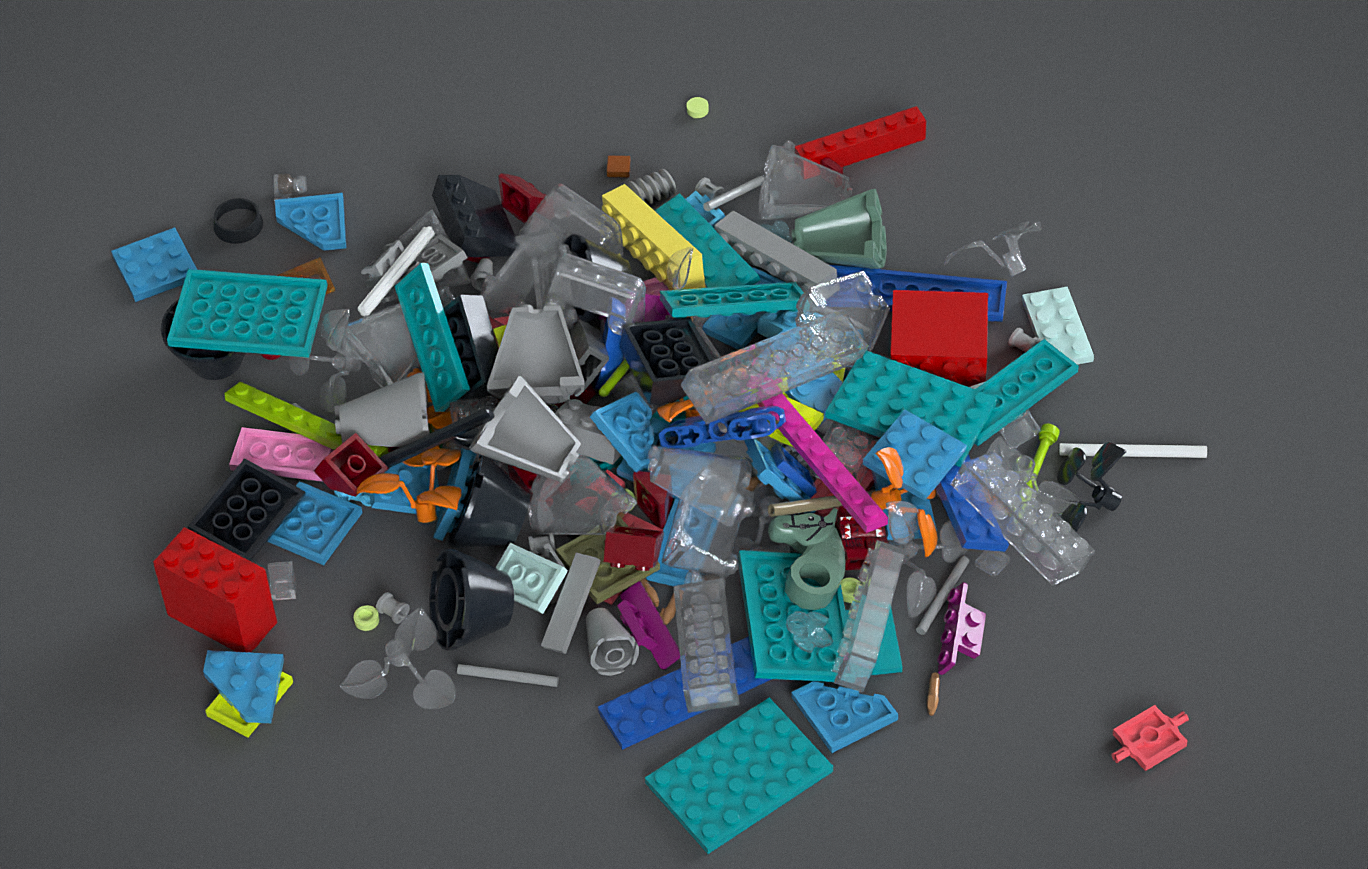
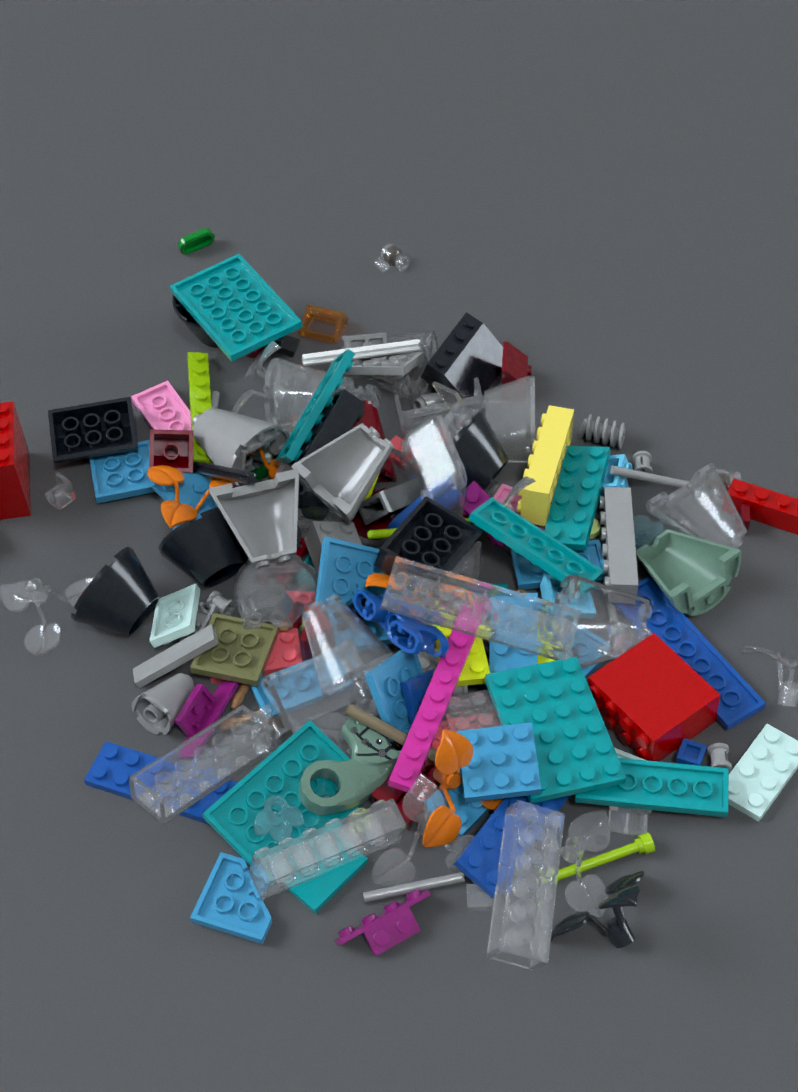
camera: 50 degrees right, 0 degrees up
dark azure plate [111,228,197,302] -> none
black tyre [214,198,263,244] -> none
dark azure plate [275,193,346,251] -> none
yellowish green tile [353,605,379,631] -> none
light grey bush [376,592,409,624] -> none
light grey bar [457,664,559,687] -> none
dark red slope [603,525,664,571] -> none
dark orange tile [607,156,631,177] -> none
teal plate [645,697,833,854] -> none
yellowish green tile [687,97,709,118] -> none
medium nougat piece [926,672,940,716] -> none
white piece [1059,443,1207,458] -> none
none -> green tile [178,228,215,254]
none -> clear panel [598,620,634,659]
none -> blue plate [676,738,707,766]

